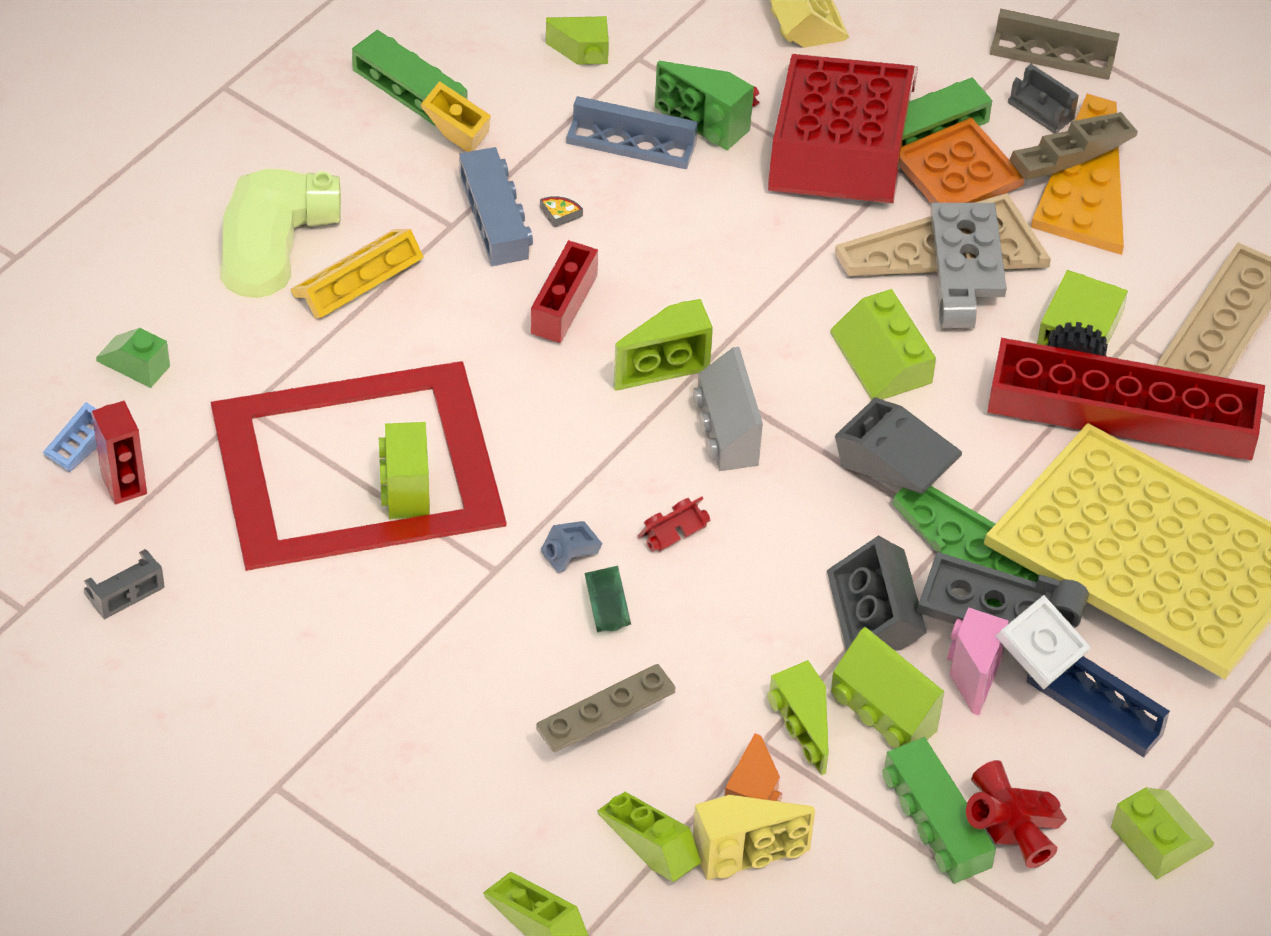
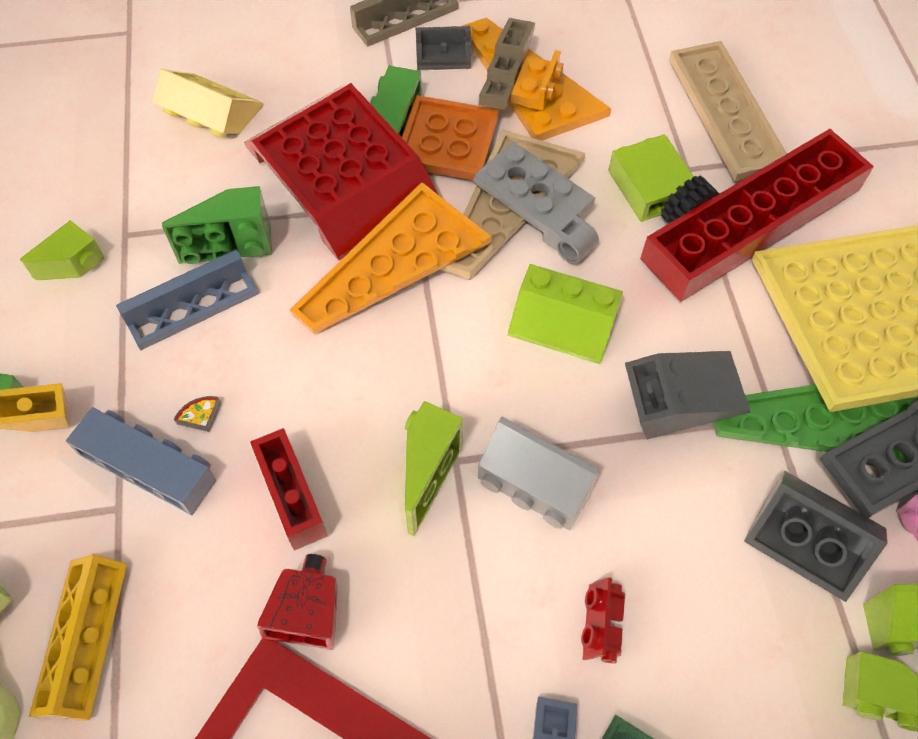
camera: 45 degrees left, 10 degrees up
none -> red torso [257,554,337,650]
none -> light orange wing [290,183,492,335]
none -> light orange bracket [510,50,564,111]

